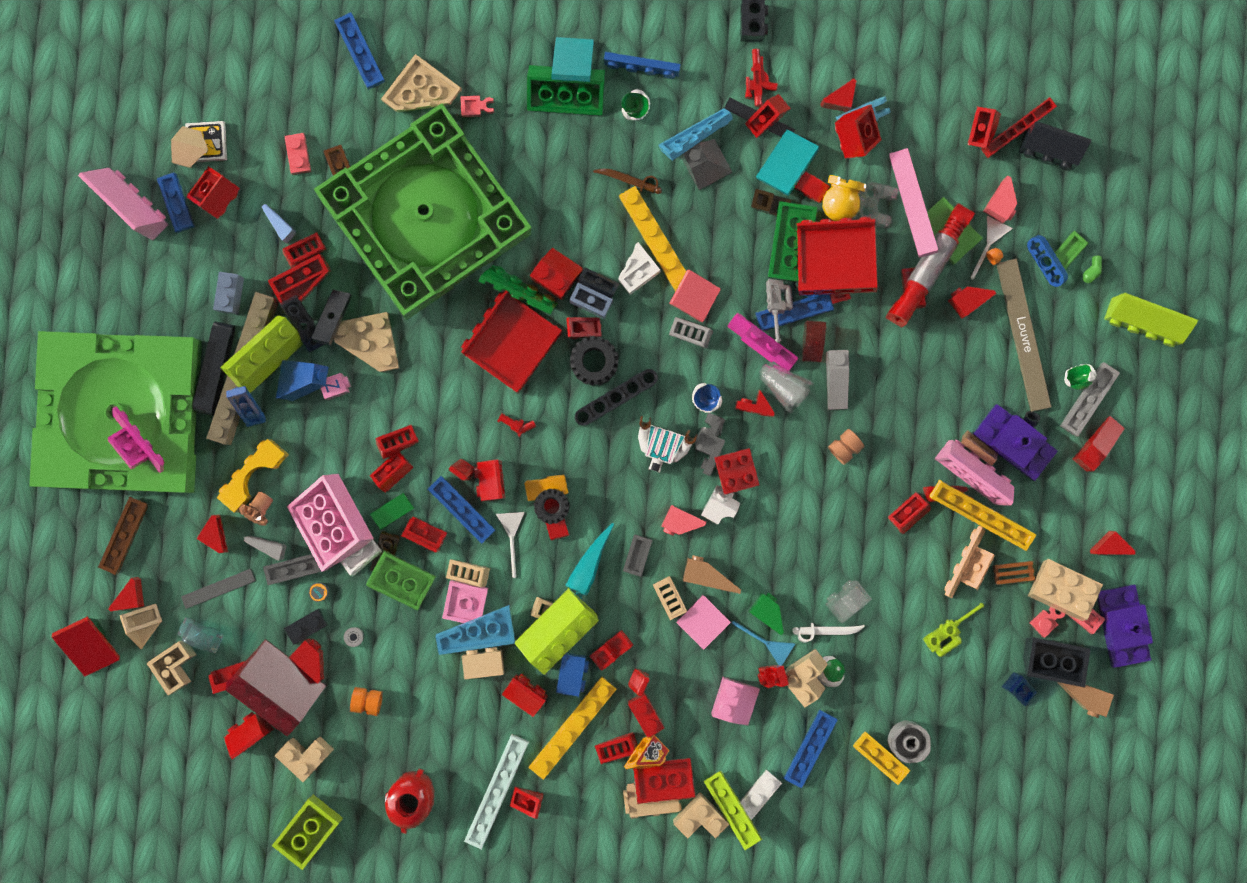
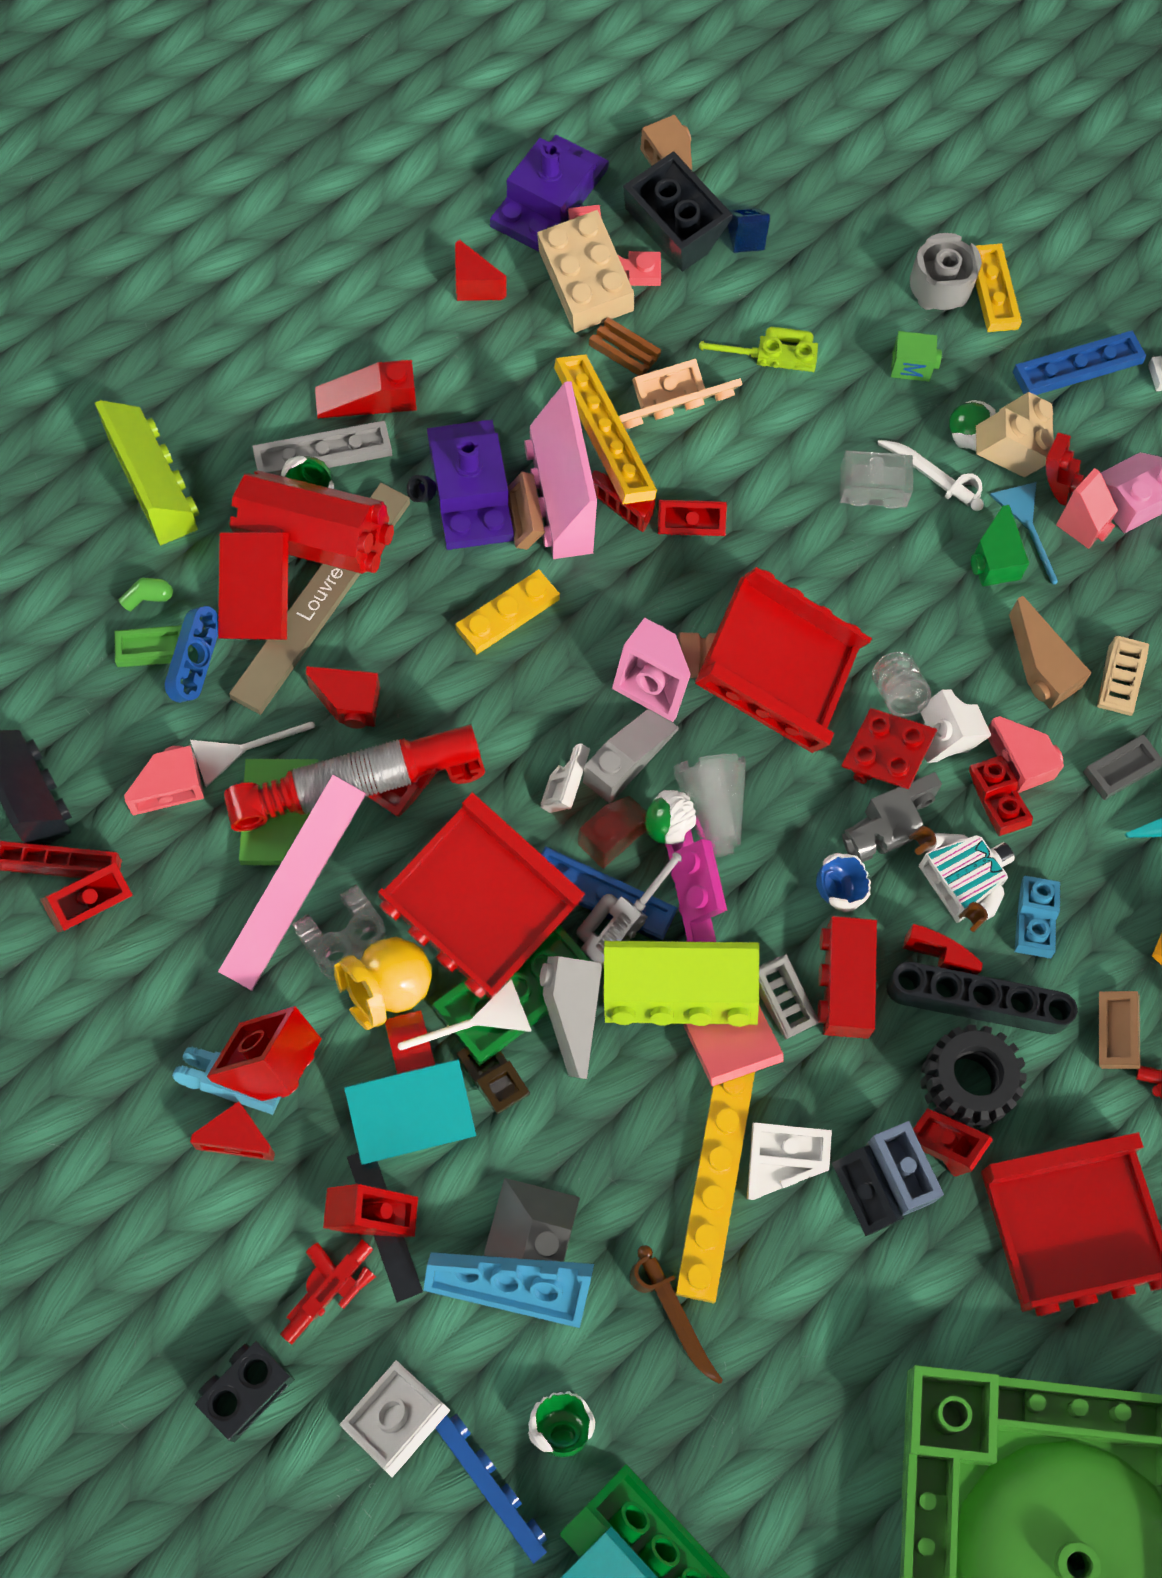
camera: 140 degrees left, 20 degrees down
green wing [478,265,559,314] -> none
red slope [530,247,584,300] -> none
bright pink tile [676,595,731,650] -> none
red slope [735,390,774,418] -> none
orange hinge [986,248,1003,265] -> none
none -> red tile [218,532,289,640]
none -> red brick [230,471,394,574]
none -> white tile [339,1360,450,1477]
none -> white piece [398,979,532,1050]
none -> yellow plate [455,569,560,655]
none -> white tile [540,743,590,813]
none -> slope [540,956,602,1079]
none -> lime slope [604,941,759,1027]
none -> bright pink slope [612,618,691,722]
none -> hair [644,790,696,844]
none -> red panel [695,567,872,753]
none -> red brick [817,916,877,1039]
none -> clear wheel [872,652,931,717]
none -> bright green brick [891,331,942,382]
none -> red slope [903,924,983,975]
none -> red slope [969,755,1033,836]
none -> dark azure slope [1015,876,1060,959]
none -> coral slope [1056,468,1118,549]
none -> medium nougat tile [1099,991,1140,1069]

